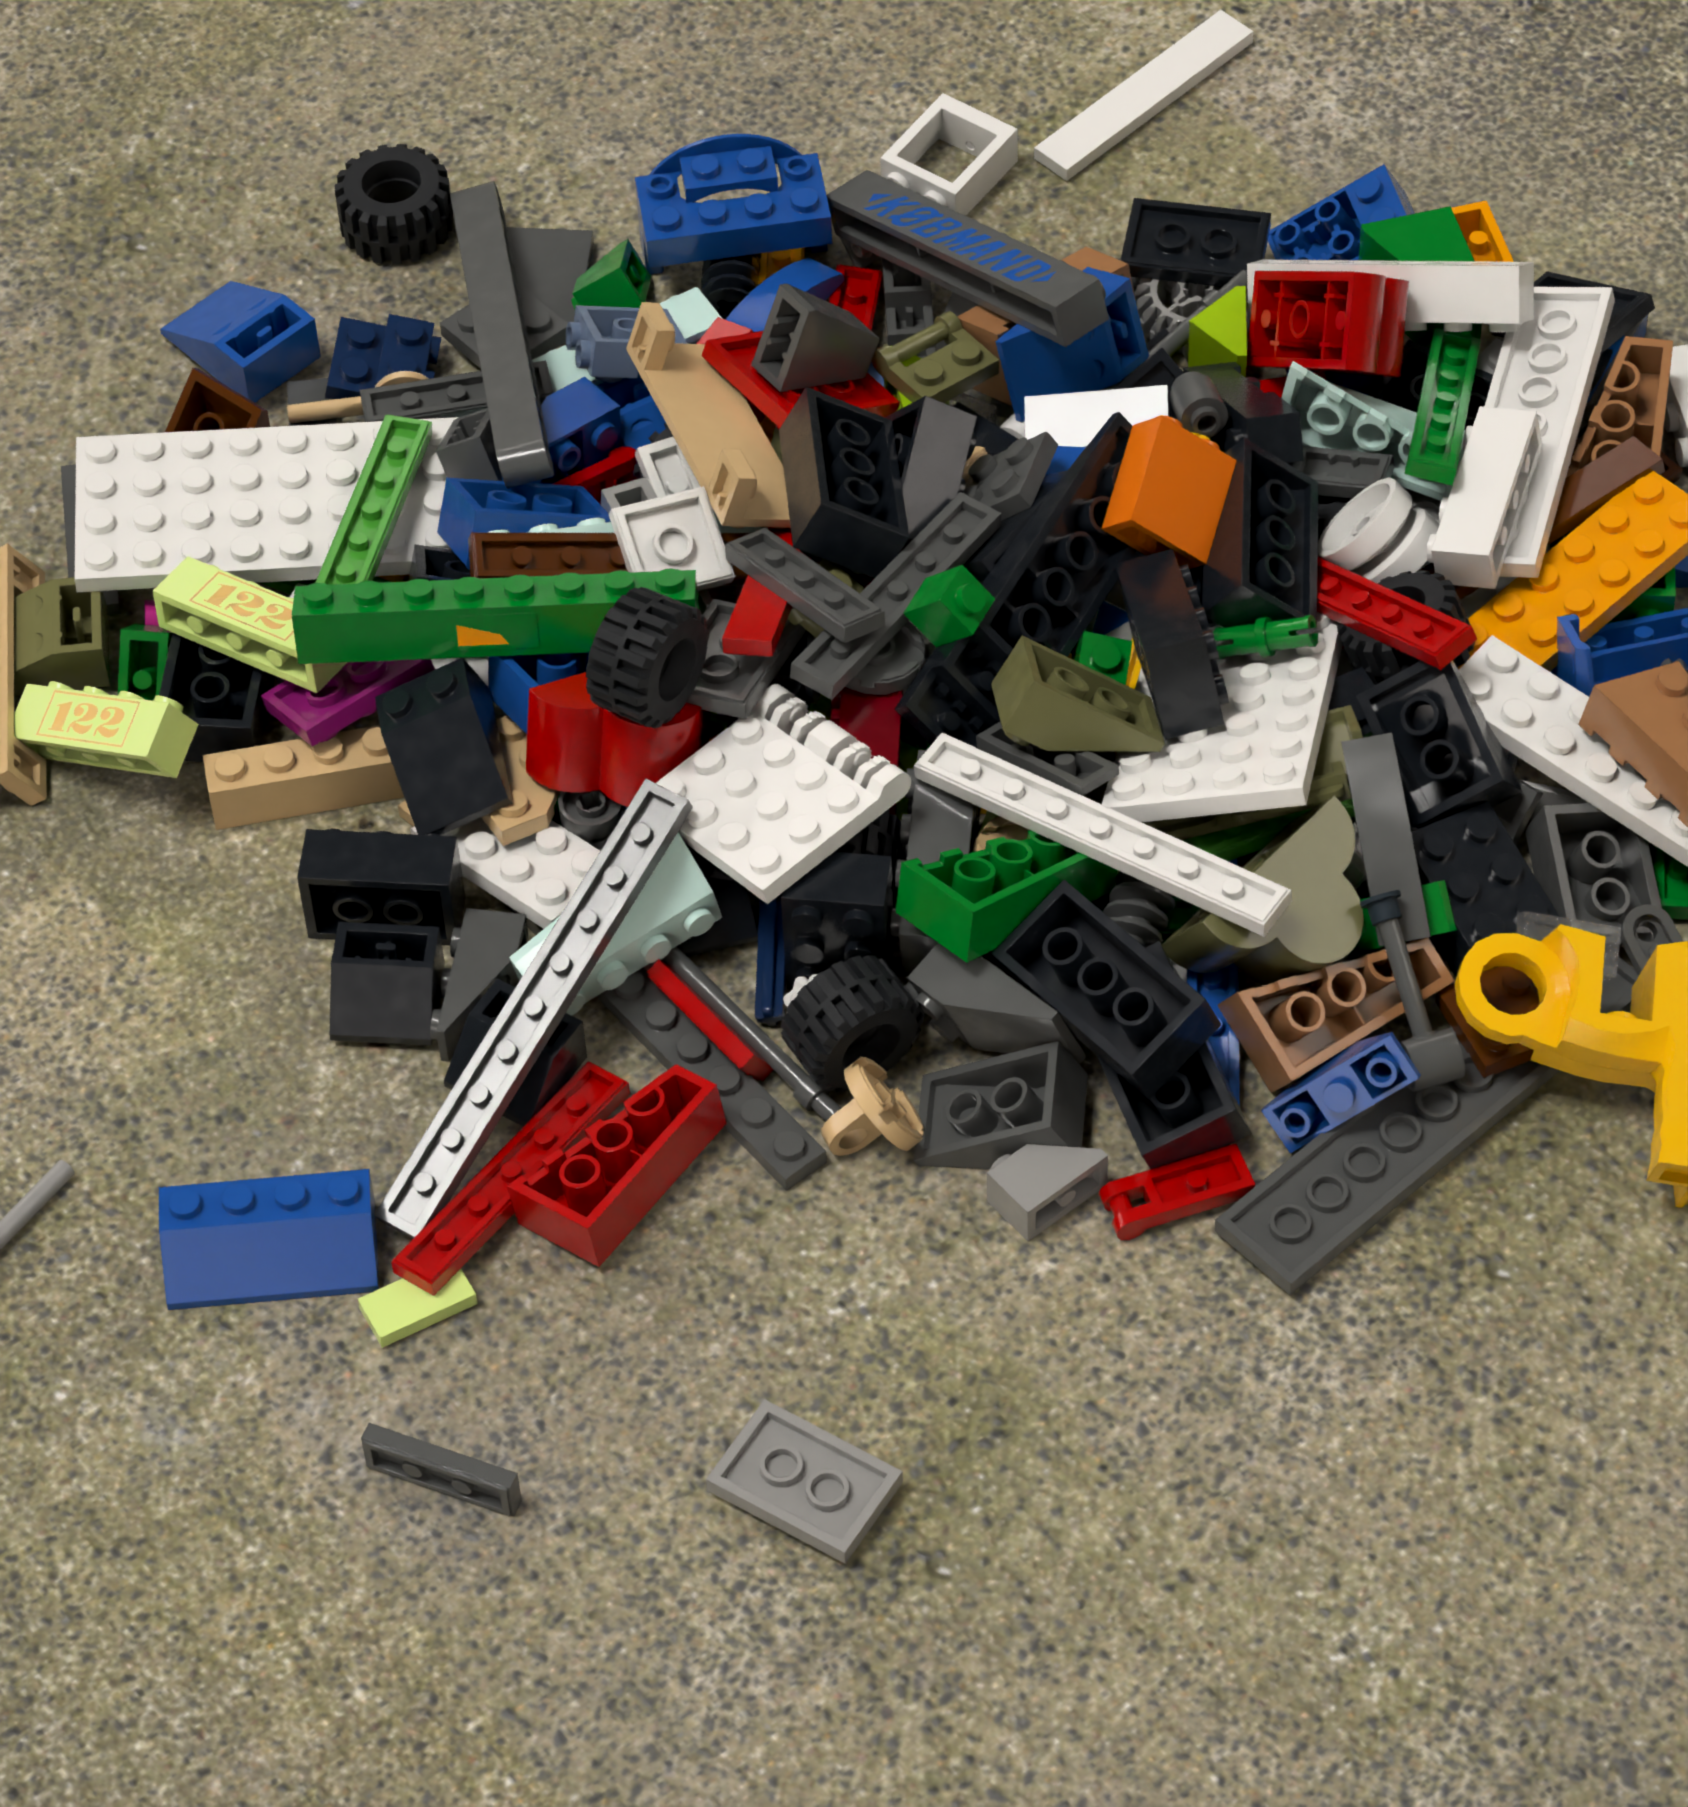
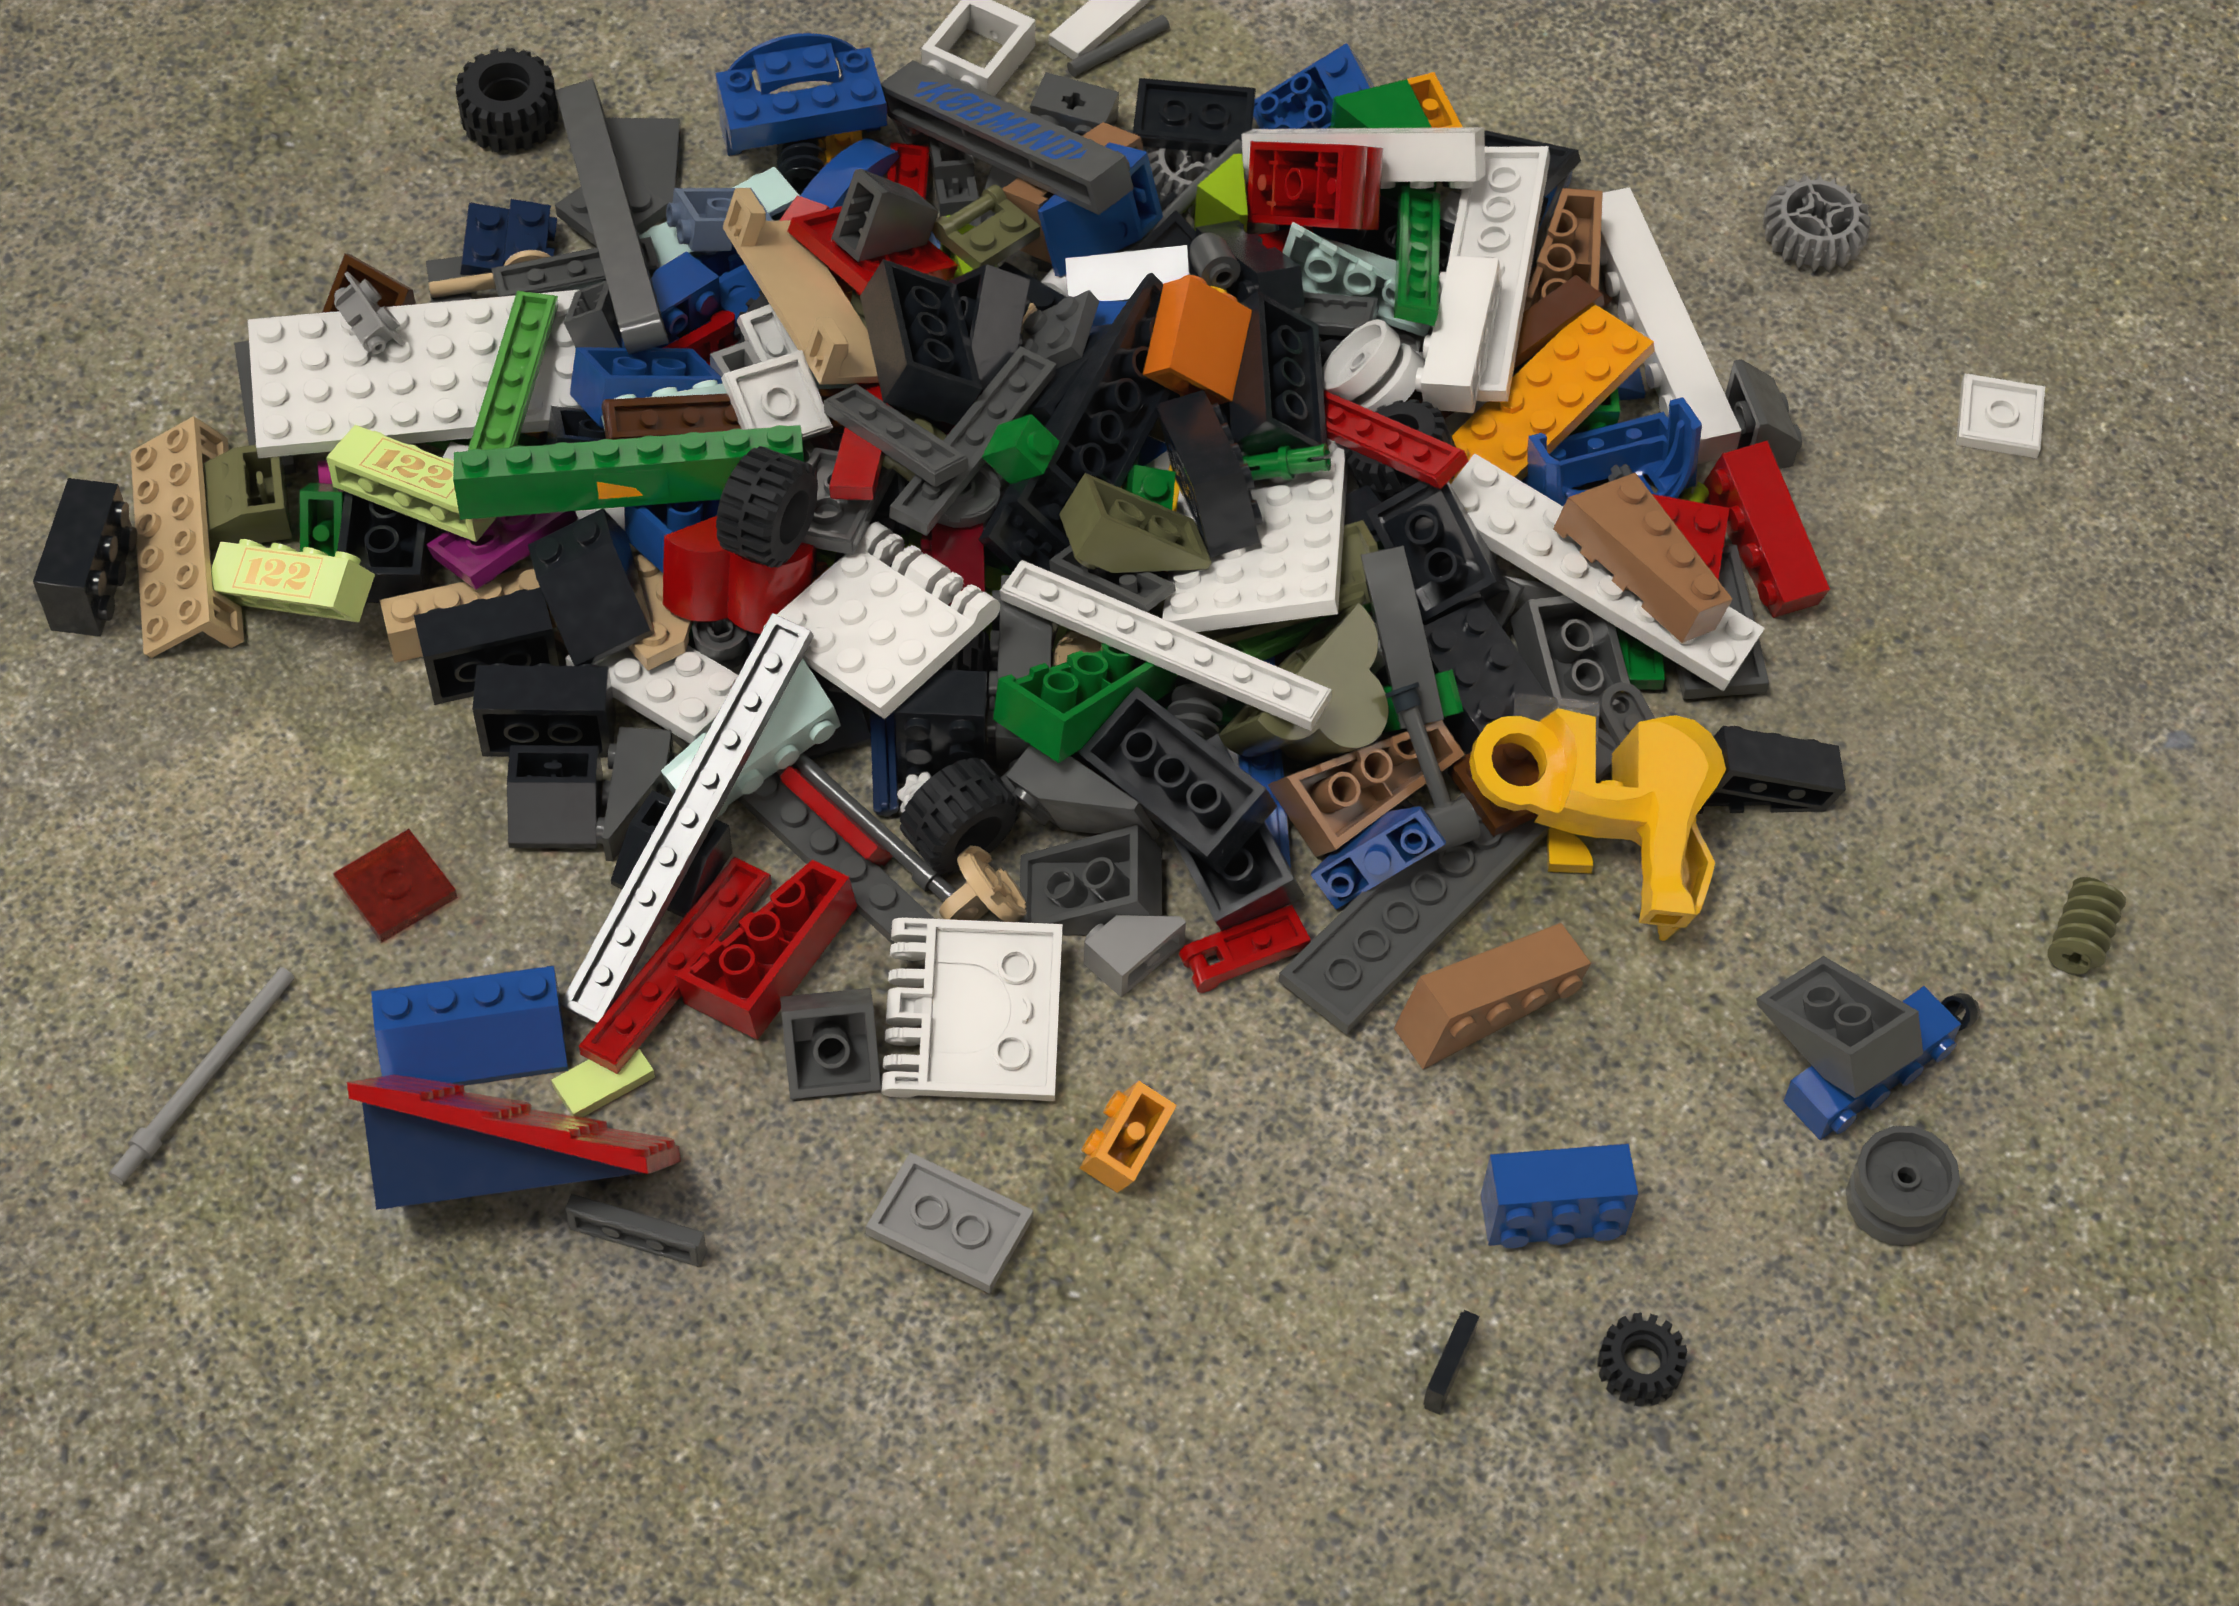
camera: 10 degrees left, 5 degrees up
blue slope [160,281,321,403] -> none
green slope [571,239,652,309] -> none
none -> clear red tile [333,829,458,943]
none -> light grey hinge [334,272,405,354]
none -> piece [347,1074,681,1210]
none -> black brick [413,588,559,705]
none -> dark grey slope [780,988,881,1099]
none -> white hinge [881,918,1062,1101]
none -> dark grey brick [1030,72,1119,136]
none -> dark grey bar [1067,15,1169,77]
none -> light orange brick [1079,1080,1177,1193]
none -> medium nougat wedge [1394,923,1591,1069]
none -> black tile [1423,1310,1480,1415]
none -> blue brick [1480,1144,1638,1248]
none -> yellow tile [1547,827,1593,874]
none -> black tyre [1597,1313,1688,1407]

